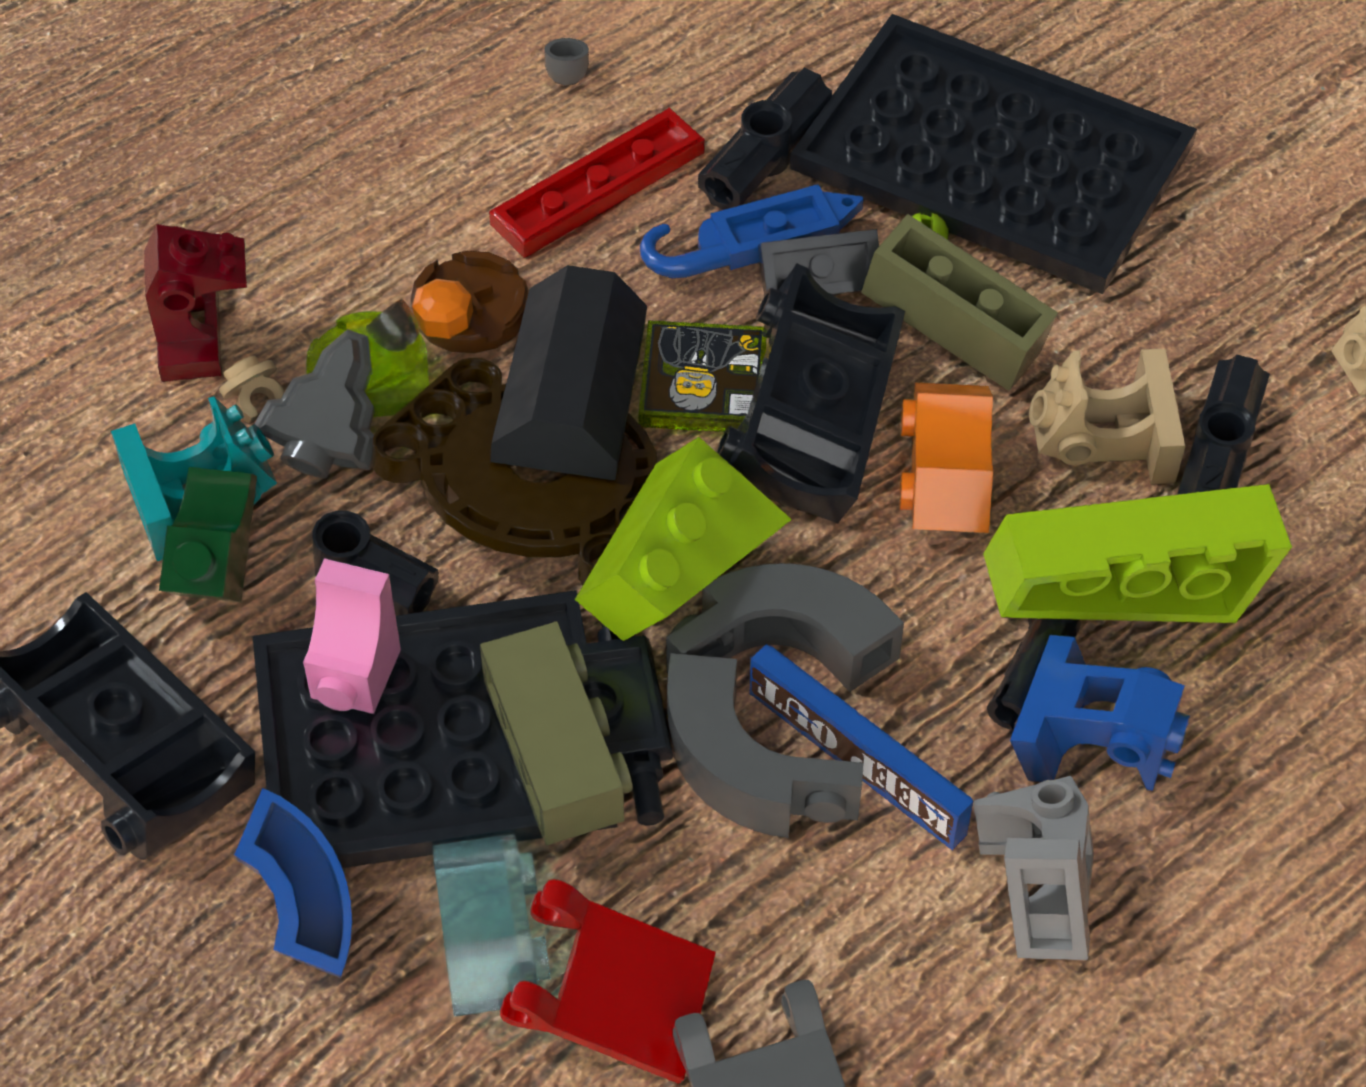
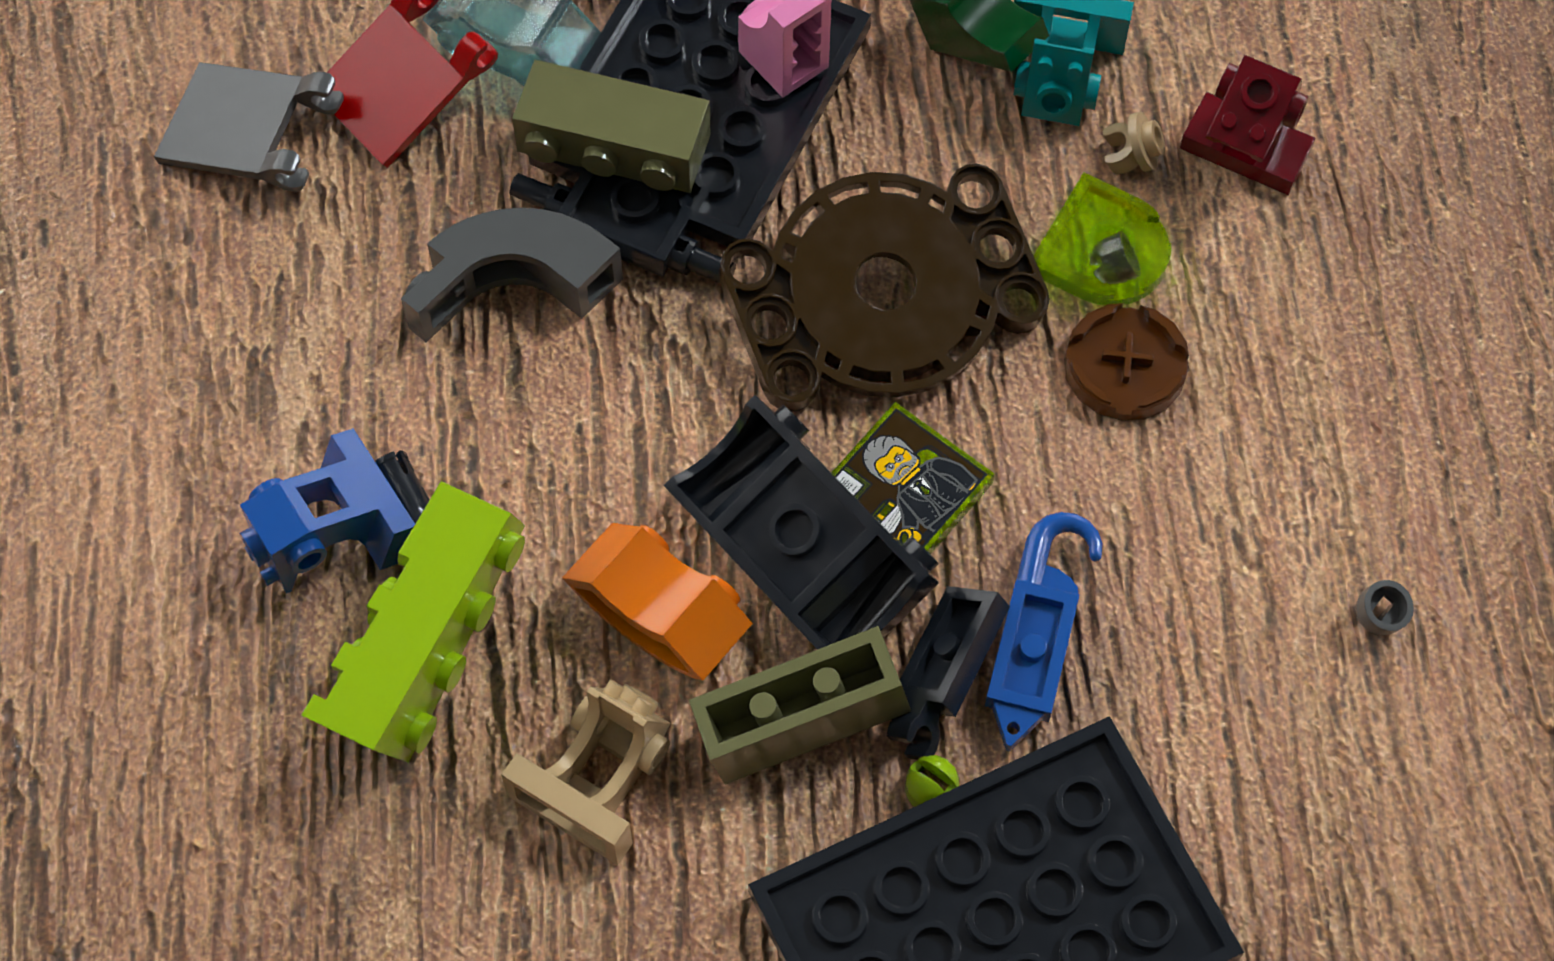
camera: 125 degrees right, 10 degrees up
dark grey rock [255,329,375,478] -> none
black piece [312,510,439,615] -> none
orange tile [412,279,473,339] -> none
red tile [489,107,705,259] -> none
black piece [490,265,647,480] -> none
lime wedge [575,437,792,641] -> none
dark grey arch [666,563,904,692] -> none
black piece [698,67,832,210] -> none
blue tile [749,644,973,850] -> none
light grey tile [973,776,1094,960] -> none
black piece [1177,354,1270,495] -> none

